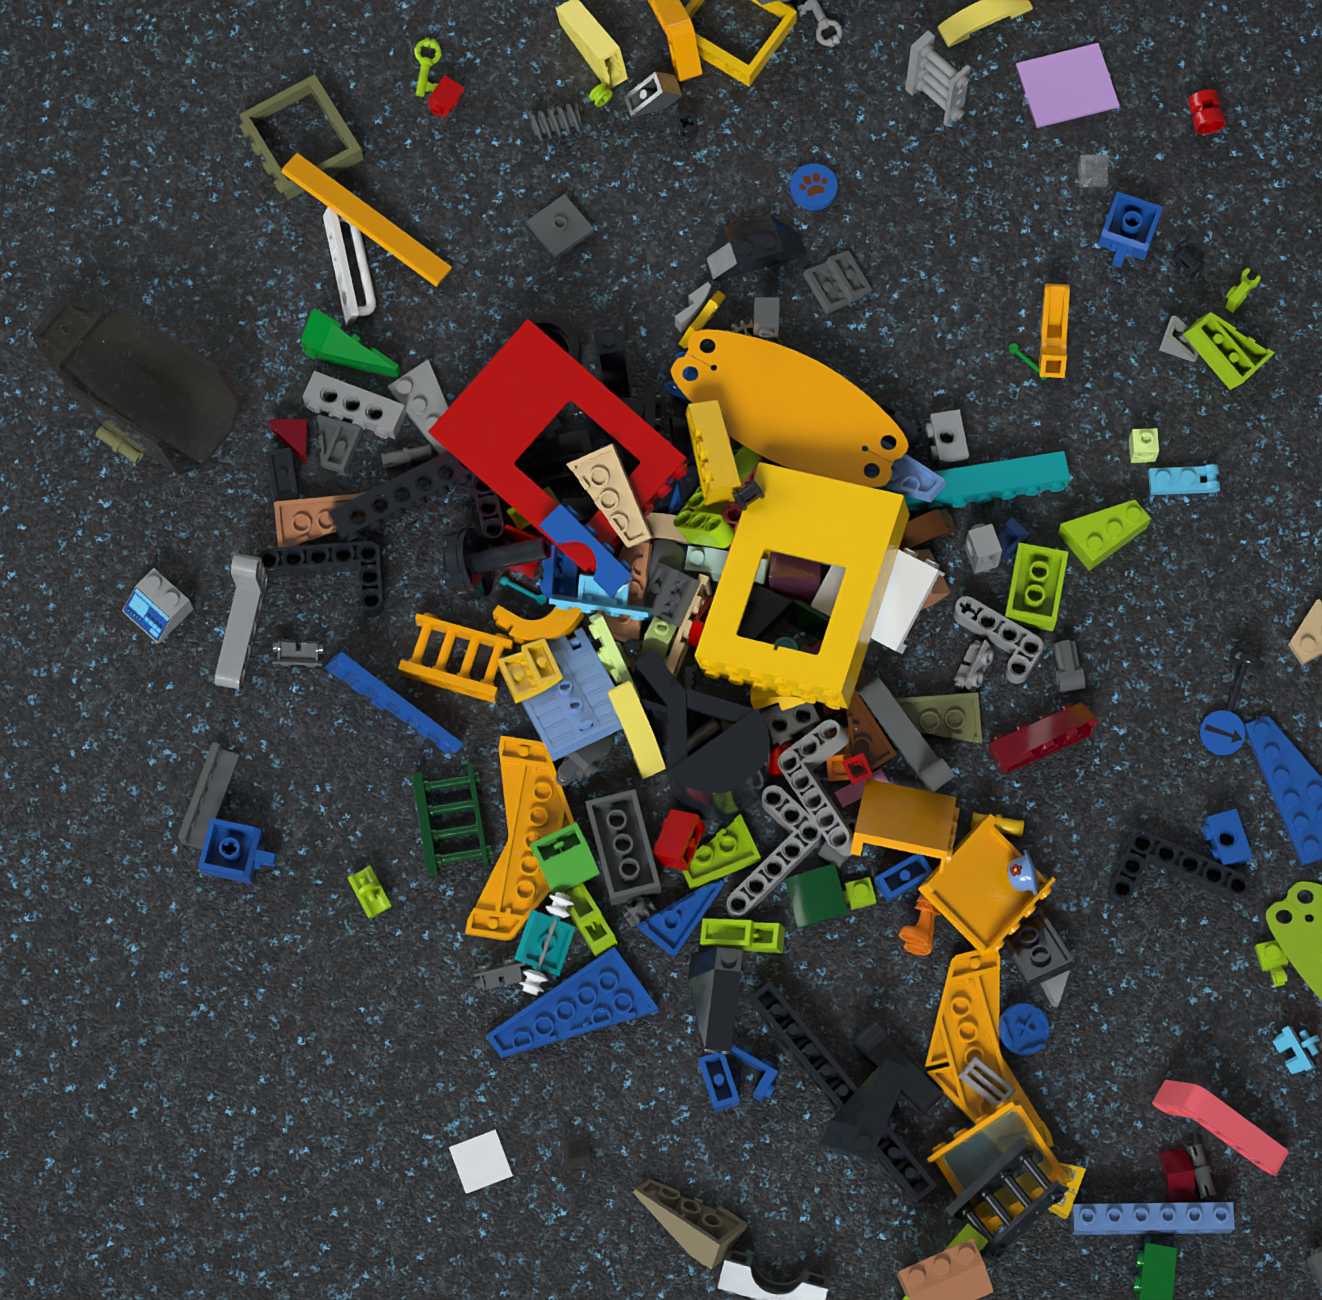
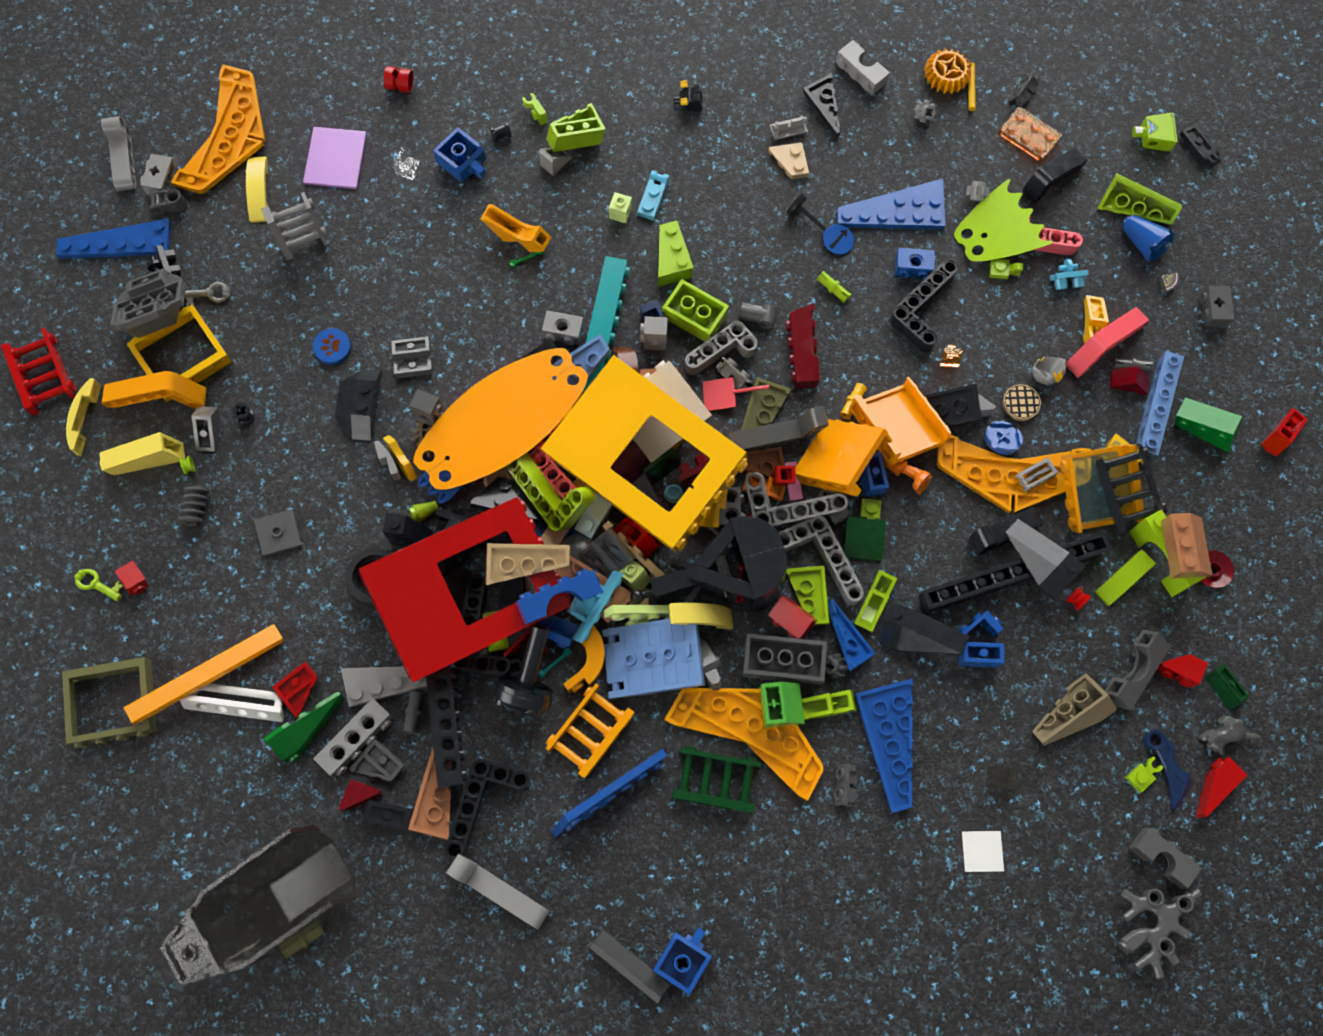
camera: 75 degrees left, 0 degrees up
light grey slope [122,568,193,644] -> none
dark grey hinge [272,639,326,667] -> none
lime hips [347,866,392,919] -> none
yellow slope [498,638,562,703] -> none
teal plate [514,892,576,995] -> none
yellow wedge [686,400,741,506] -> none
black bush [732,478,765,511] -> none
medium blue hat [1007,850,1039,895] -> none
none -> red wing [272,662,318,718]
none -> lime cone [408,500,438,523]
none -> coral piece [703,377,770,411]
none -> lime pin [816,271,852,303]
none -> clear orange tile [940,344,963,367]
none -> tile [1002,384,1041,421]
none -> light grey hair [1032,356,1066,385]
none -> red wheel [1066,586,1091,611]
none -> yellow slope [1083,295,1109,344]
none -> lime slope [1094,549,1156,606]

